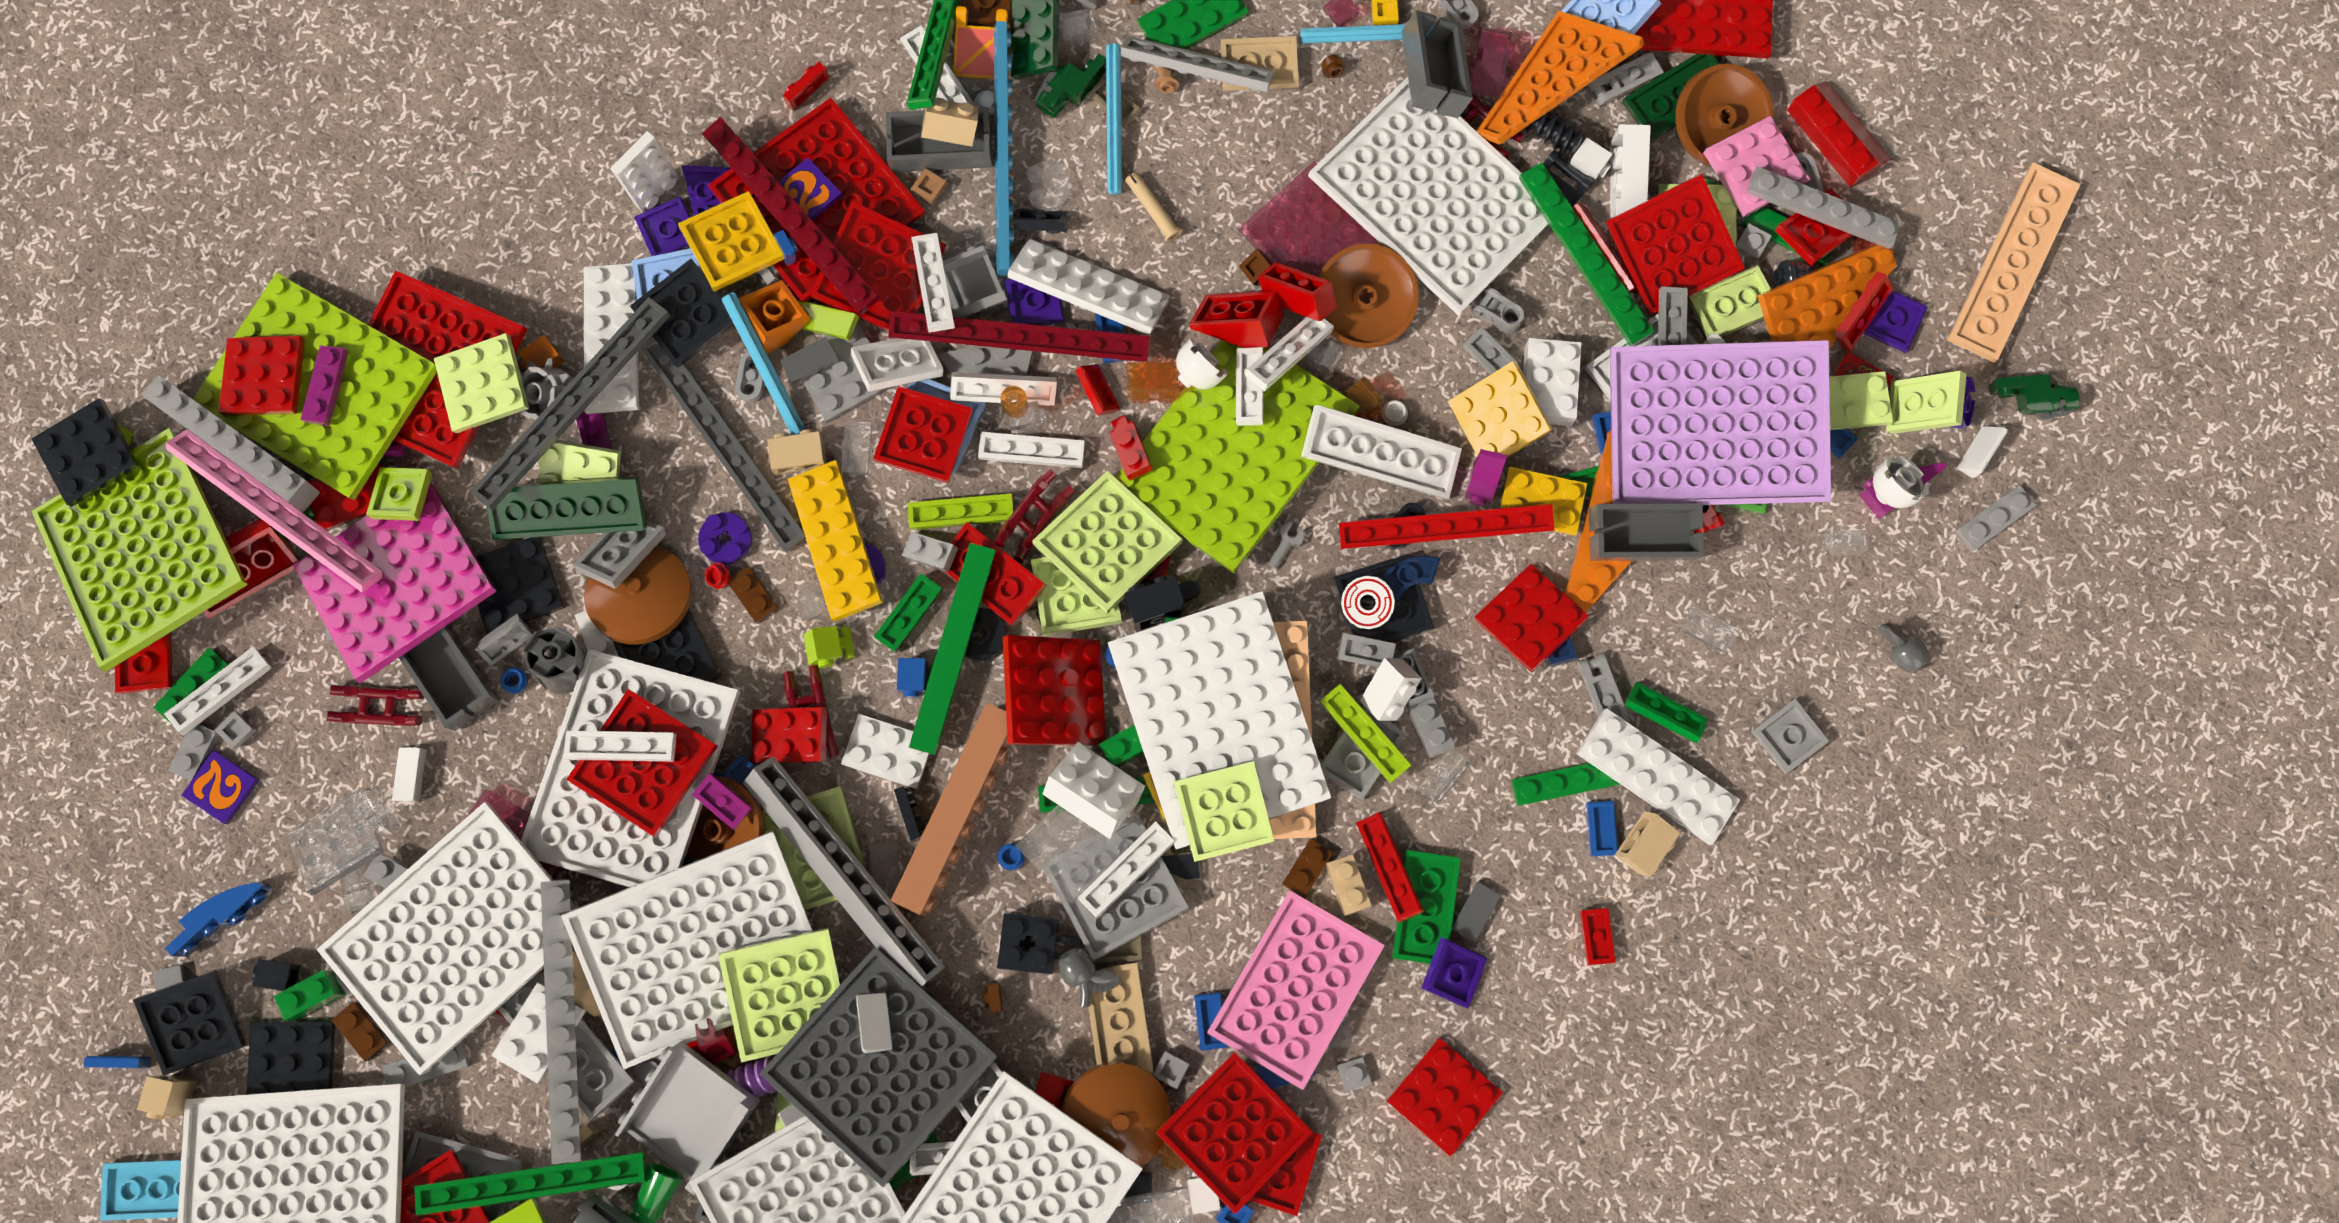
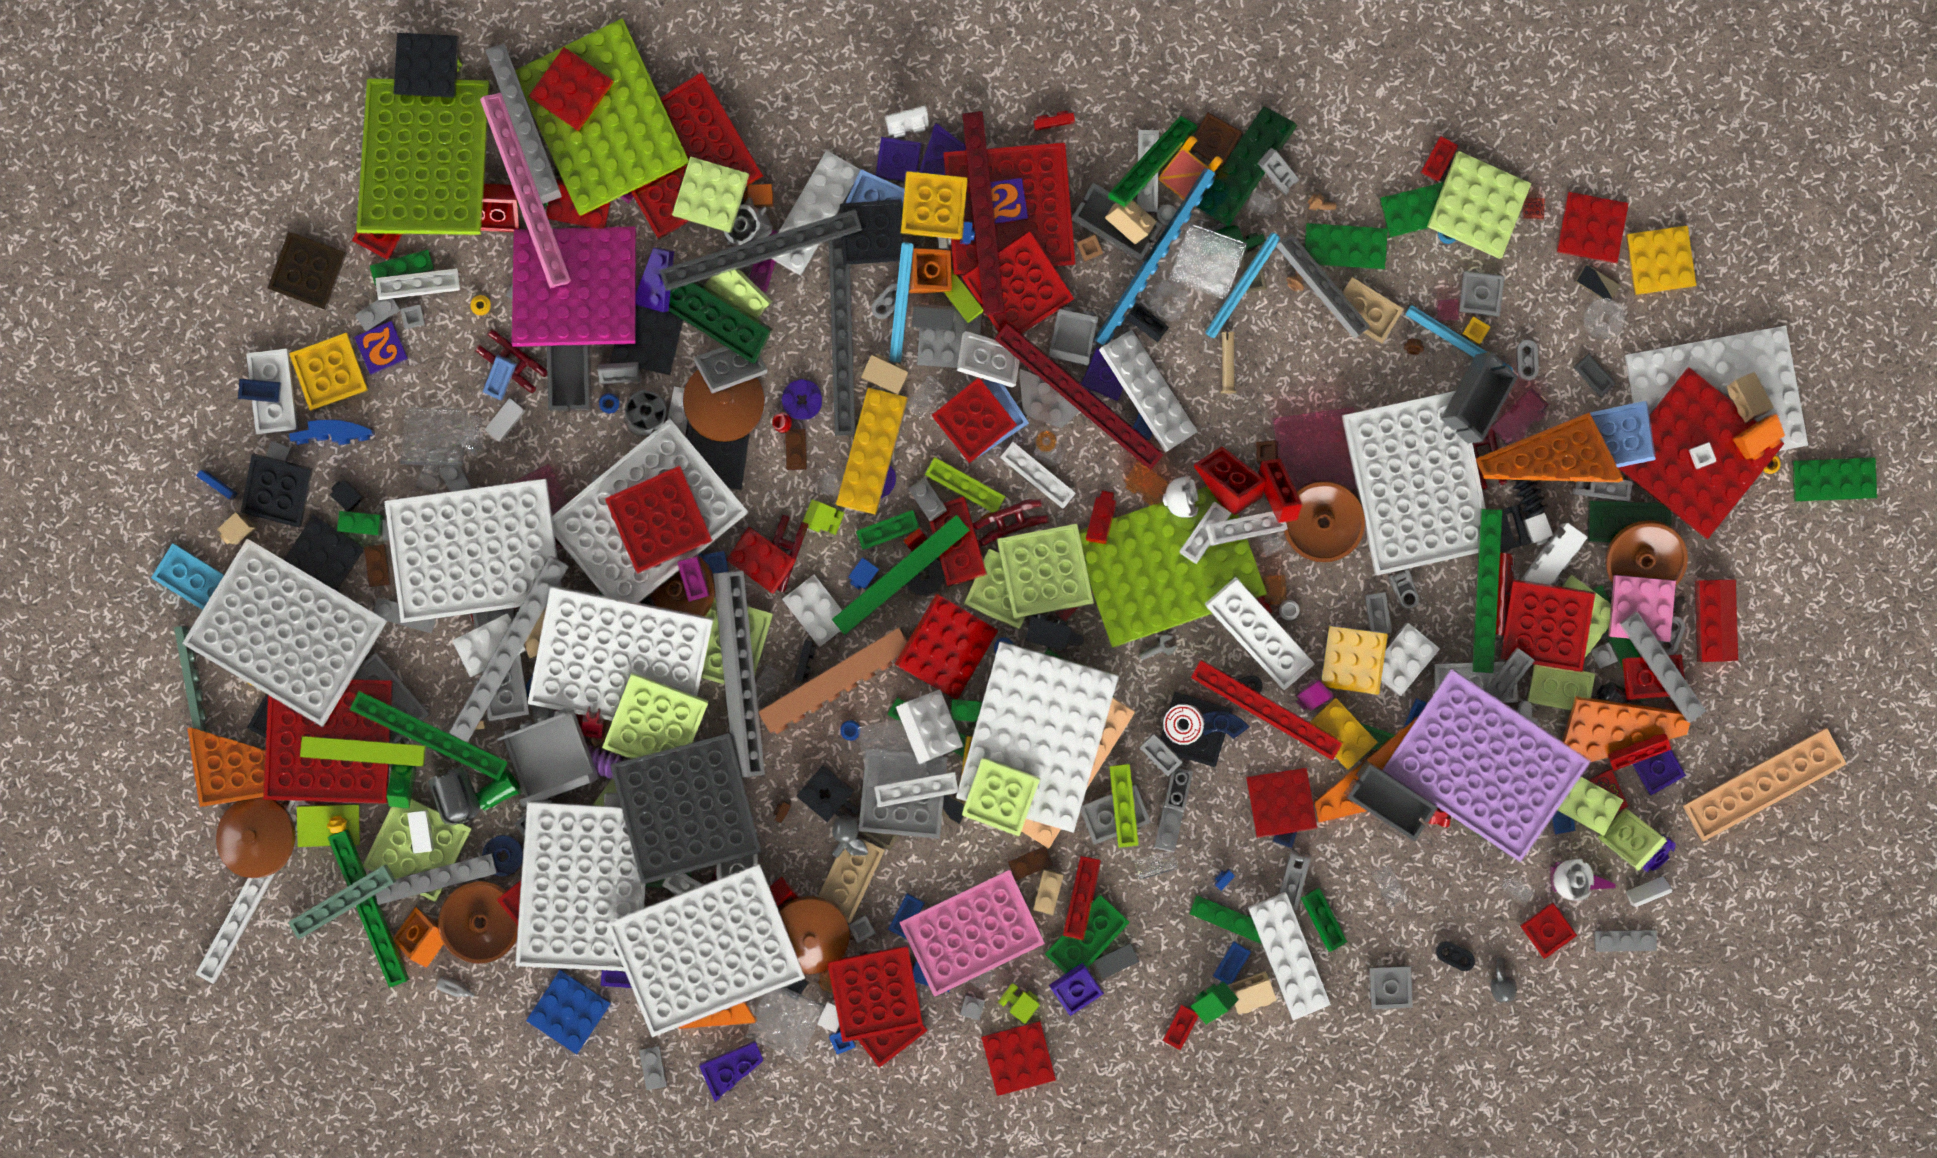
camera: 30 degrees right, 10 degrees up
magenta plate [300,345,349,426] -> none
lime plate [366,467,432,521] -> none
white plate [564,731,676,762] -> none
white slope [856,993,893,1053] -> none
white plate [912,233,955,332] -> none
white plate [950,372,1057,405] -> none
red plate [1075,364,1120,416] -> none
white brick [1360,658,1422,721] -> none
dark green plate [1988,374,2080,421] -> none
none -> dark blue tile [238,379,281,403]
none -> white plate [246,349,298,435]
none -> dark brown plate [267,231,347,310]
none -> yellow plate [289,333,368,411]
none -> yellow plate [470,295,491,316]
none -> medium blue tile [483,355,517,401]
none -> dark purple wing [636,247,674,312]
none -> red plate [903,528,927,552]
none -> lime brick [998,982,1040,1024]
none -> clear plate [1169,223,1247,300]
none -> green brick [1191,981,1239,1025]
none -> blue plate [1214,870,1235,891]
none -> black plate [1435,941,1475,972]
none -> red plate [1519,902,1577,959]

